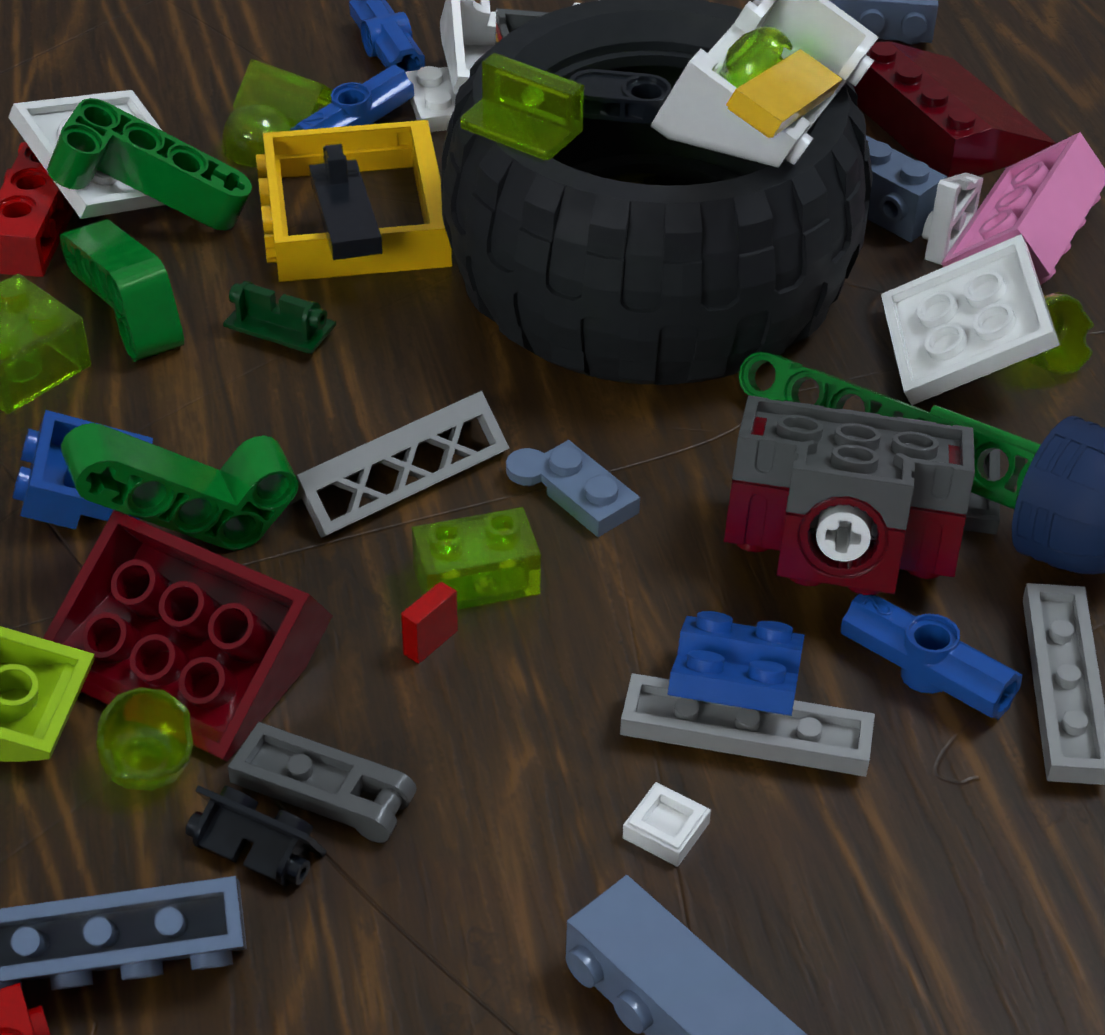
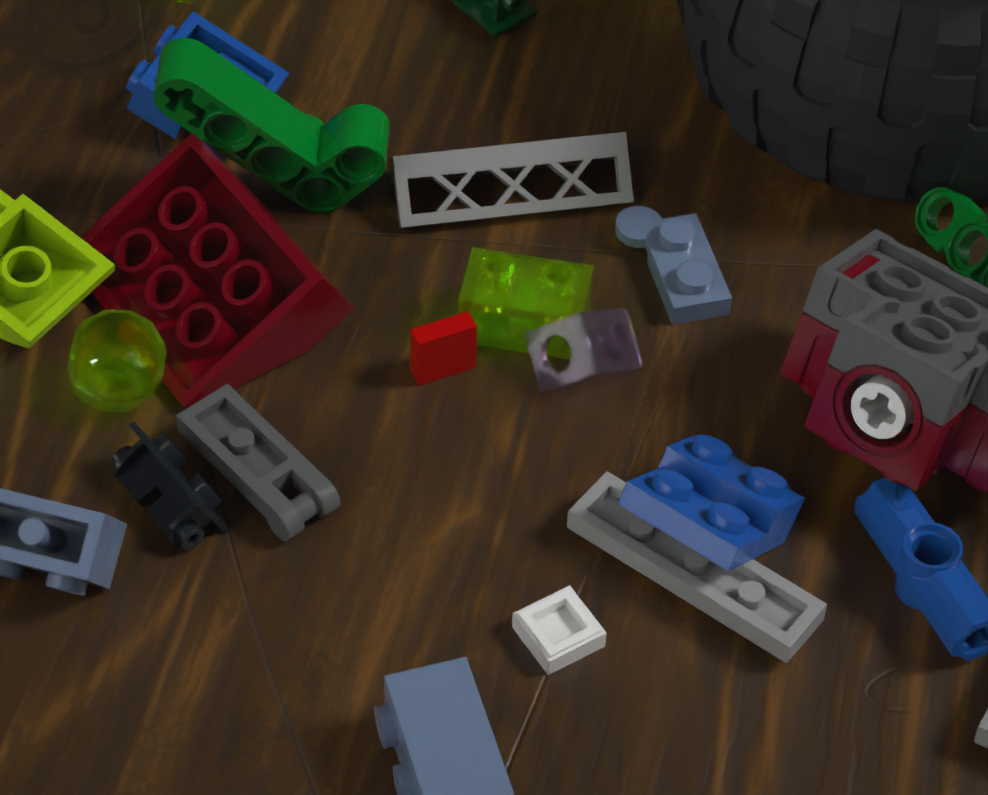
camera: 25 degrees right, 5 degrees up
none -> bracket [525,308,643,391]

